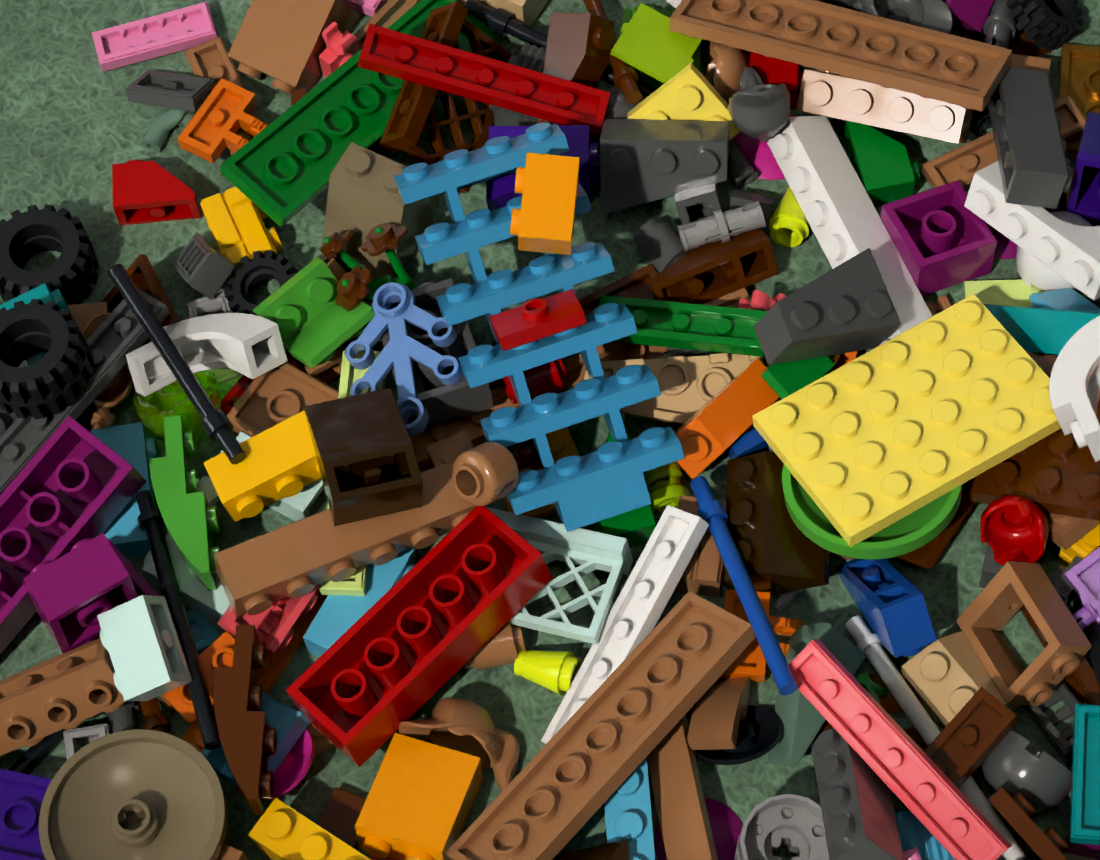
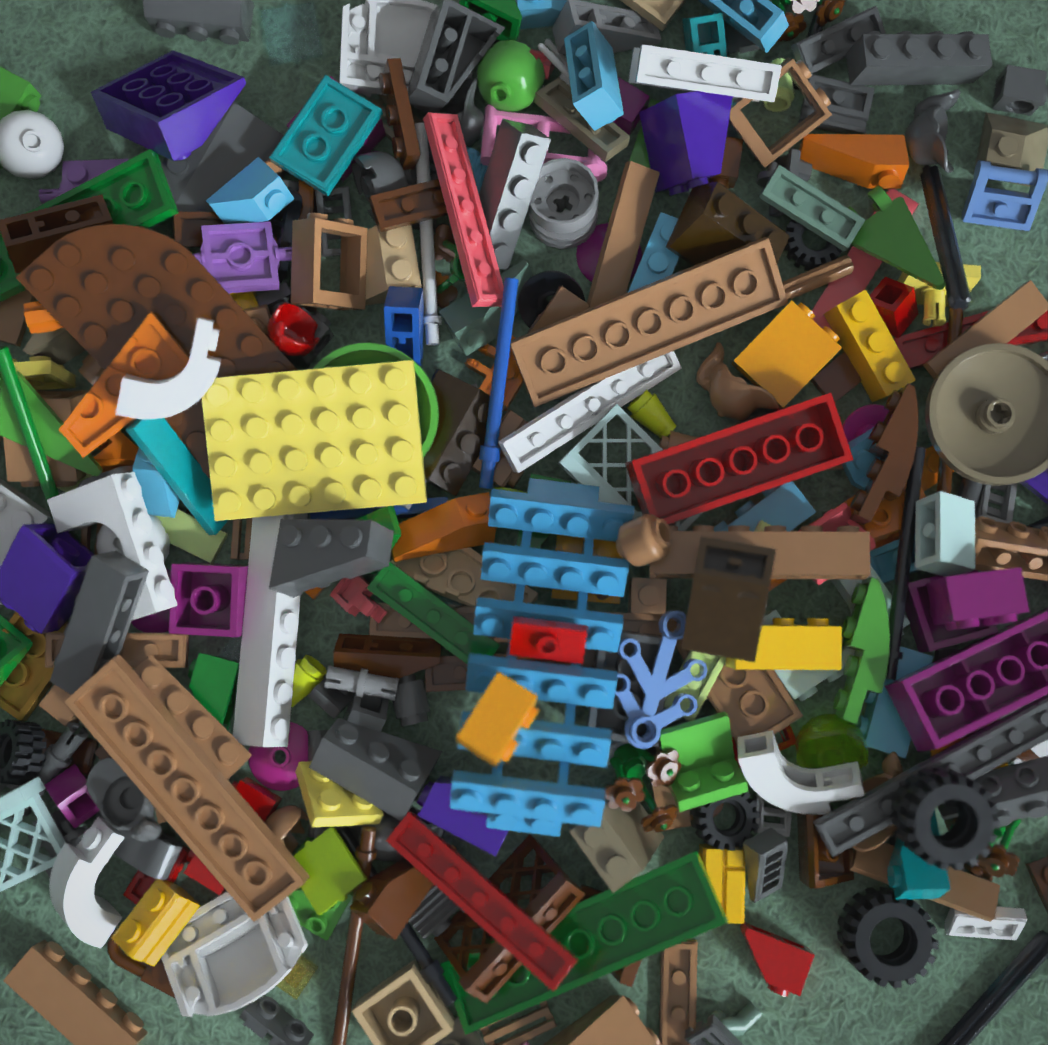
camera: 155 degrees left, 20 degrees up
black bar [108,264,246,465] -> none
orange hinge [177,78,268,164] -> none
coral plate [318,22,360,78] -> none
dark grey hair [727,66,790,142] -> none

